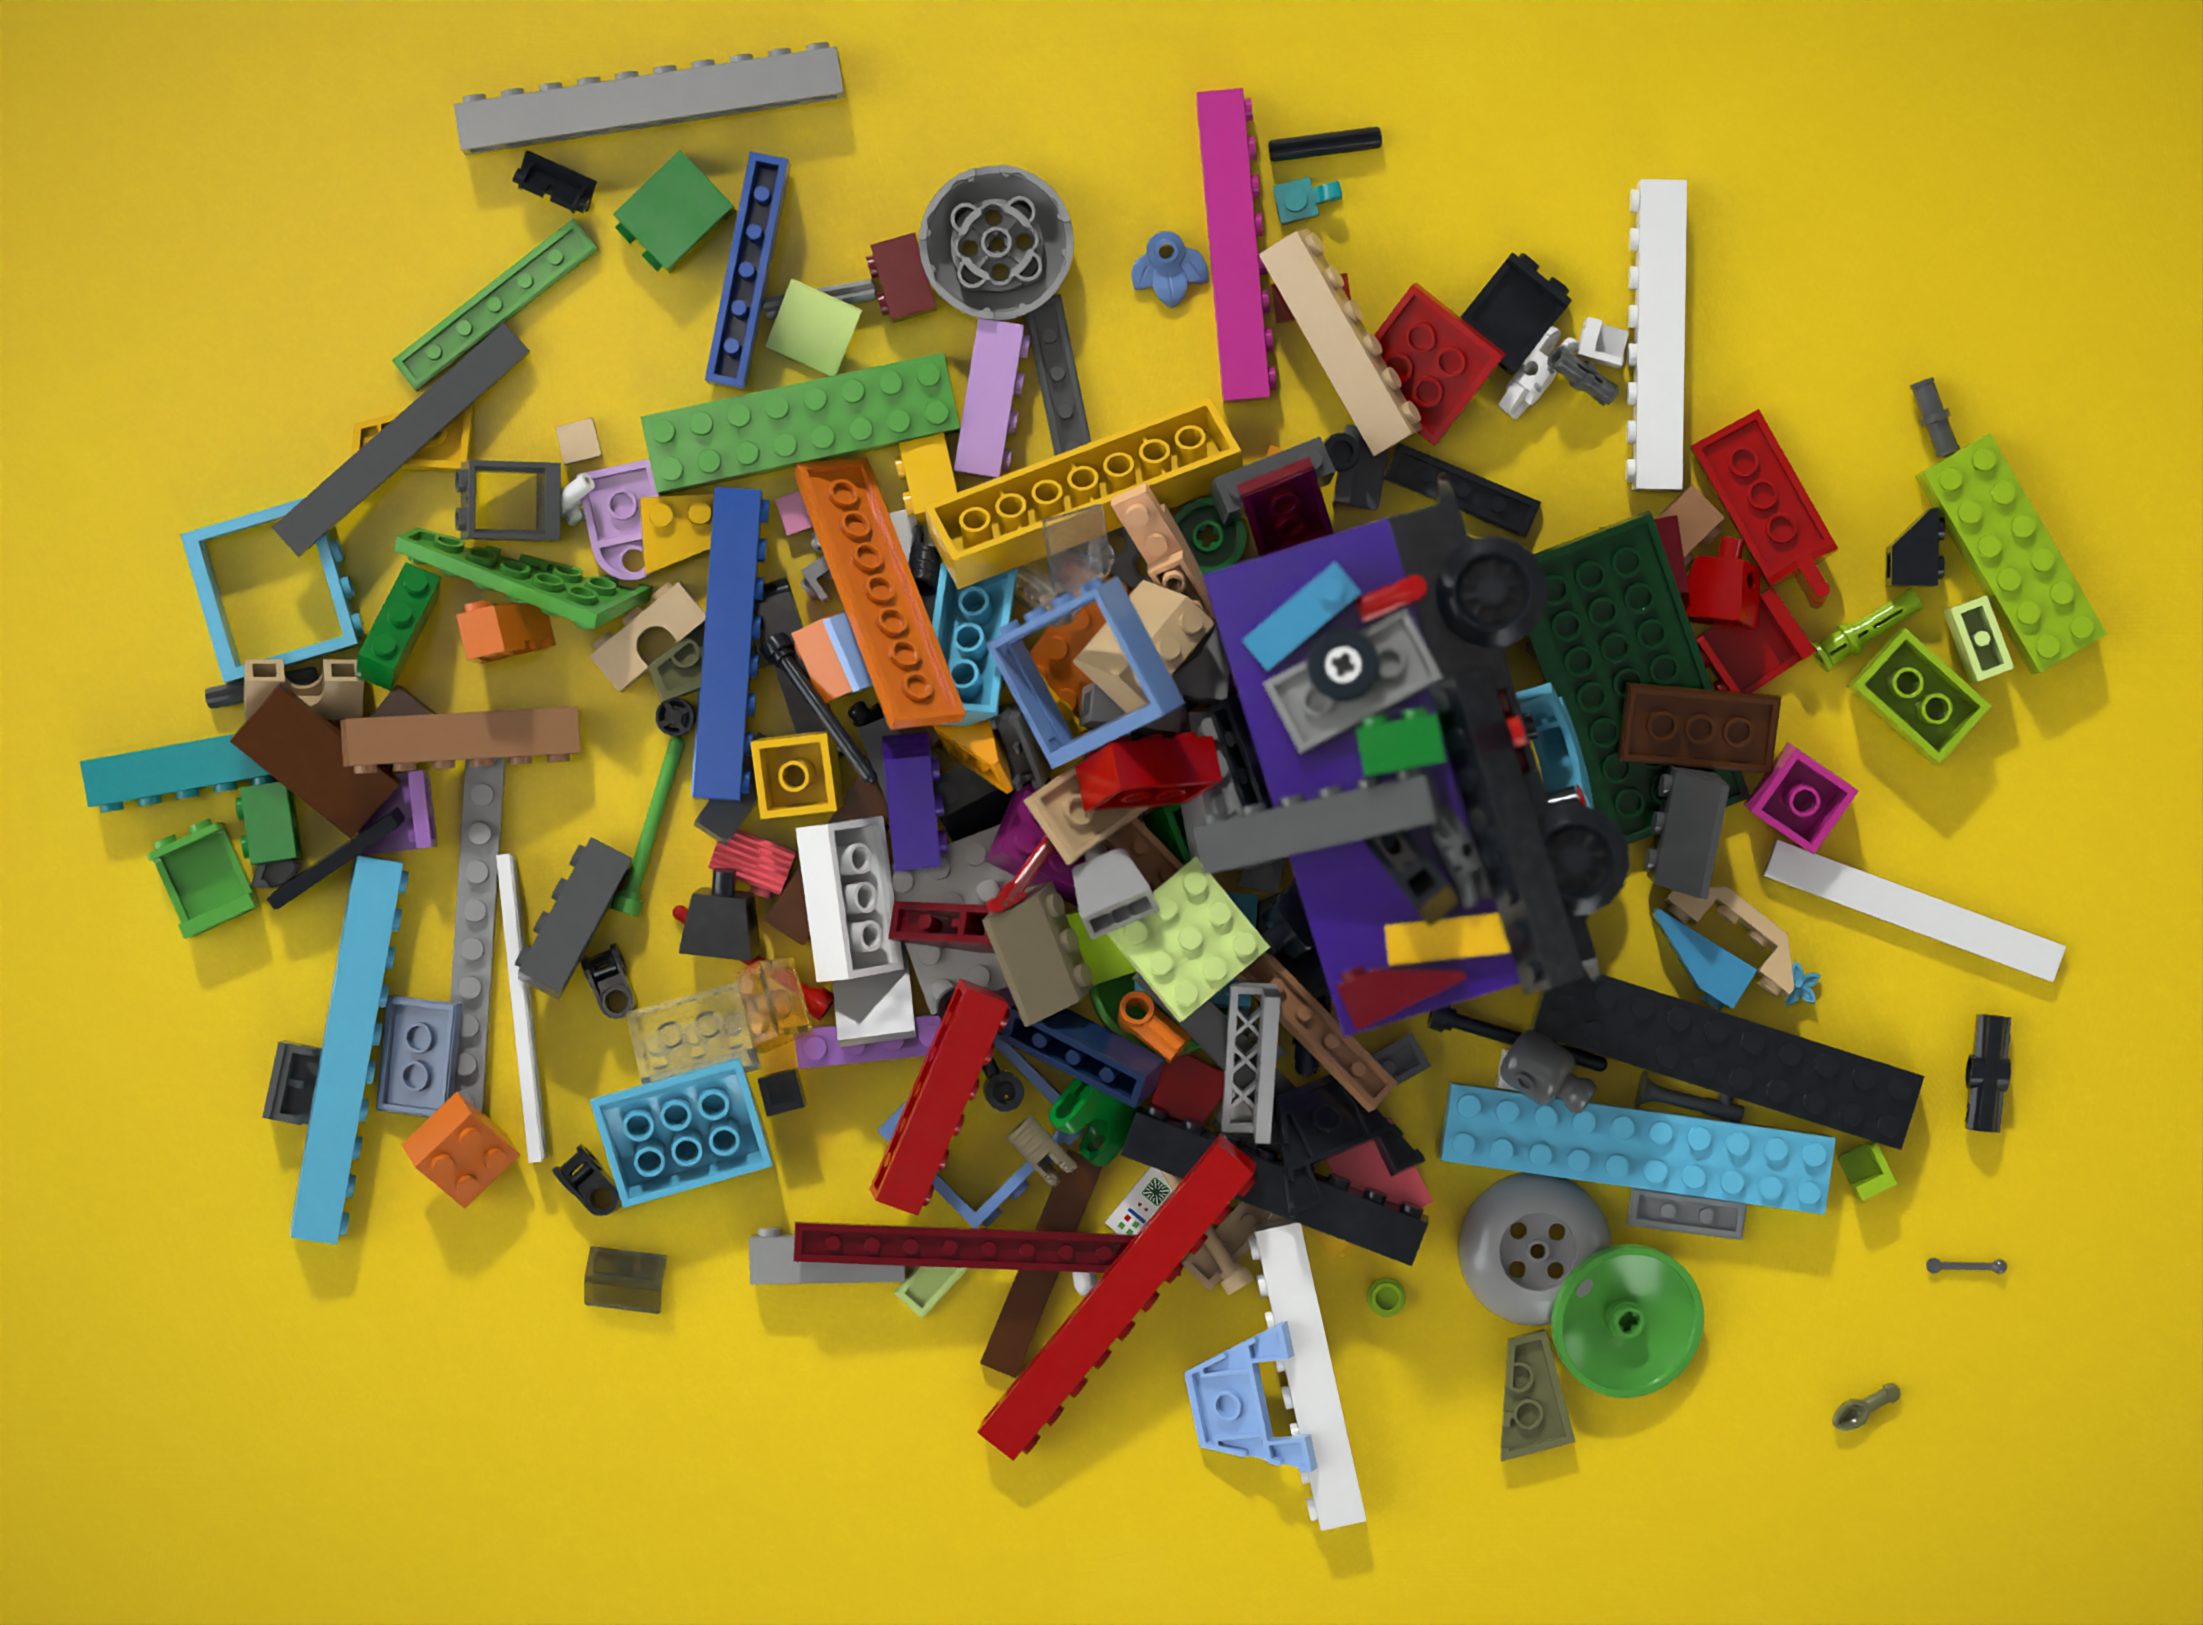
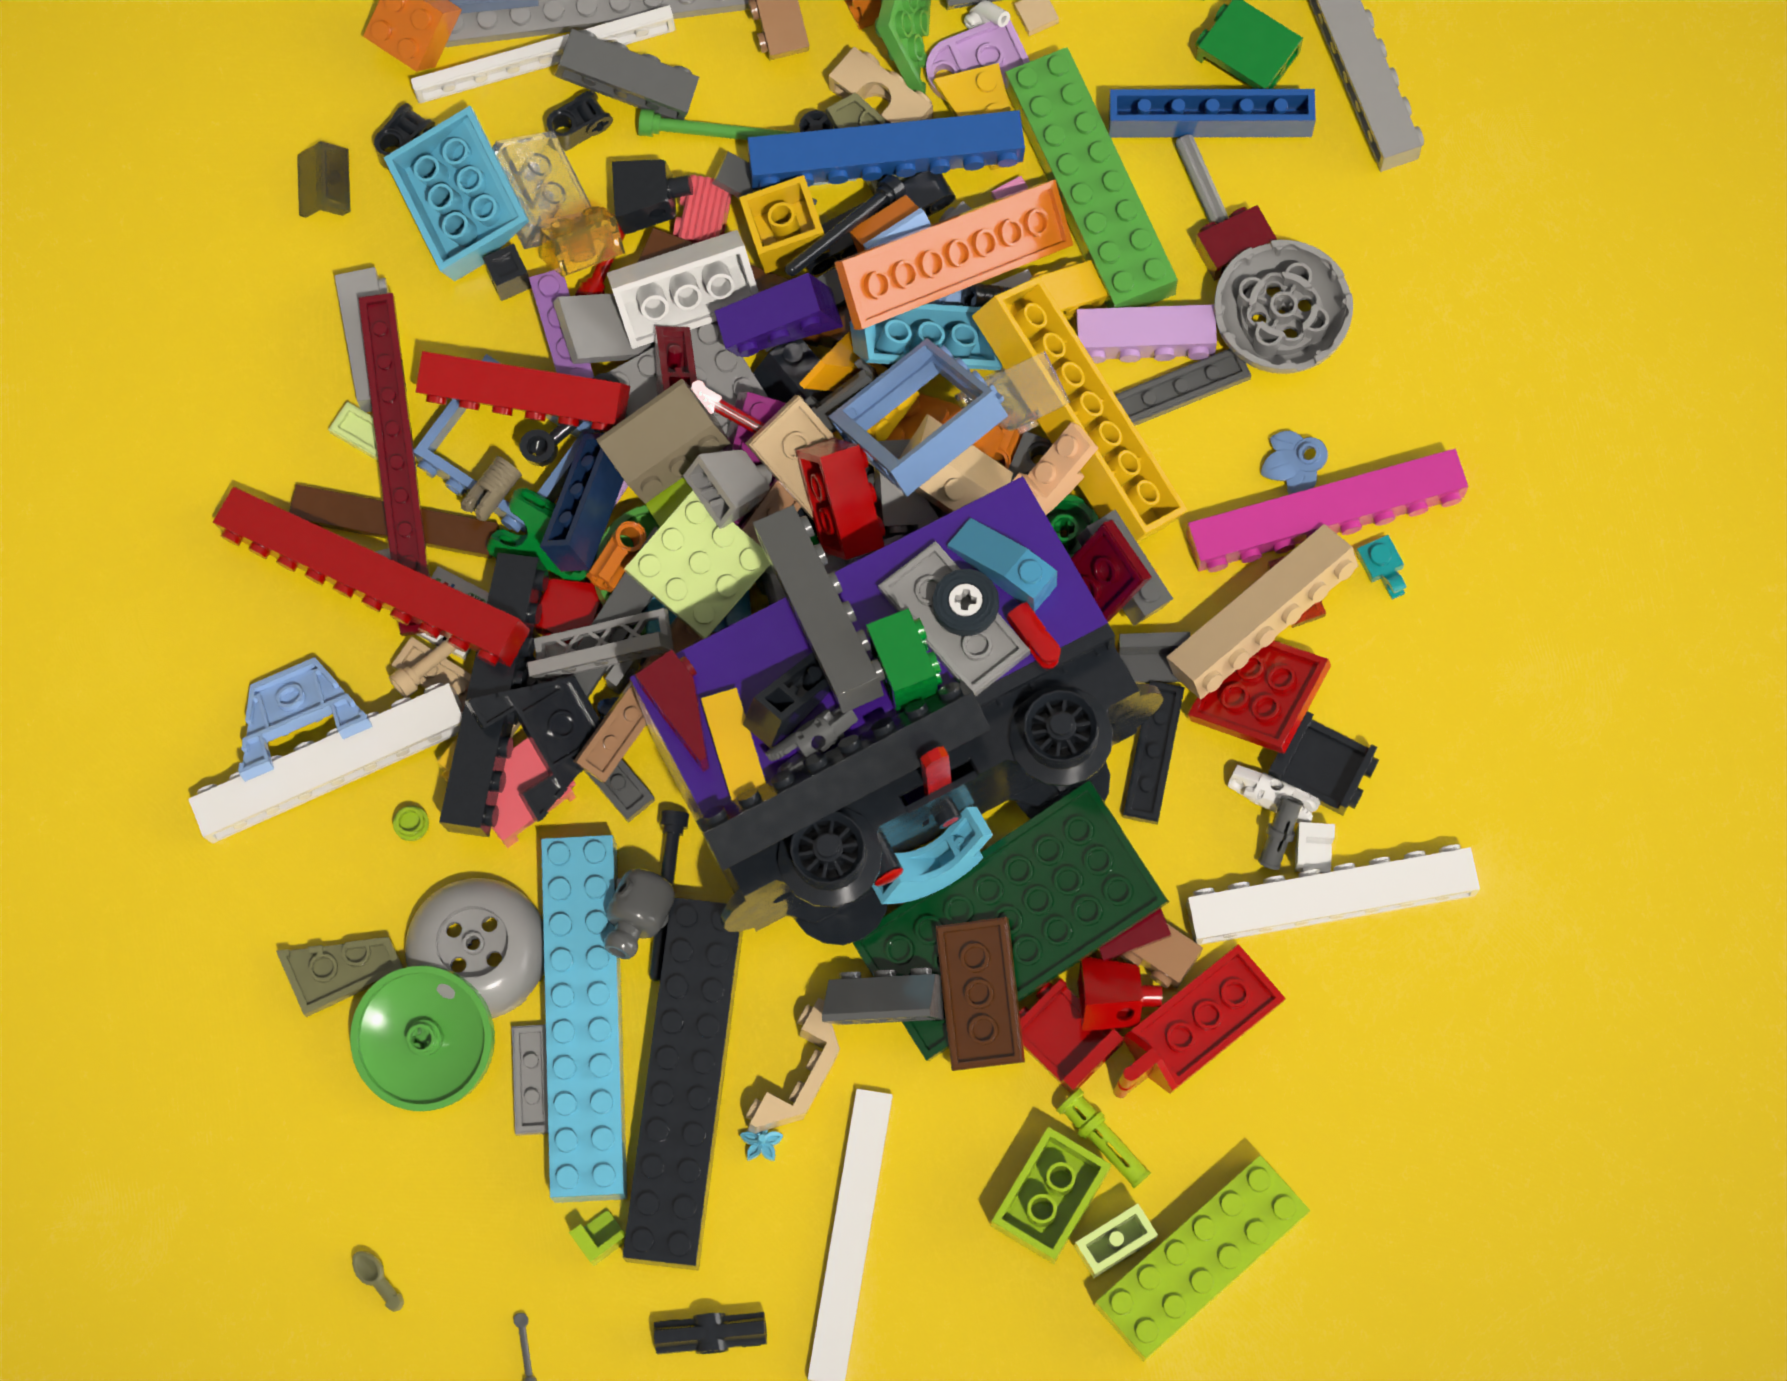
camera: 90 degrees right, 15 degrees down
yellowish green piece [765,279,863,376] -> none
black axle [1268,126,1382,162] -> none
black tile [1323,433,1360,472] -> none
dark grey piece [1634,1070,1744,1123] -> none
dark azure slope [1651,908,1757,1011] -> none
dark pink brick [1743,742,1859,855] -> none
black slope [1885,508,1945,587] -> none
dark grey pin [1910,377,1960,458] -> none

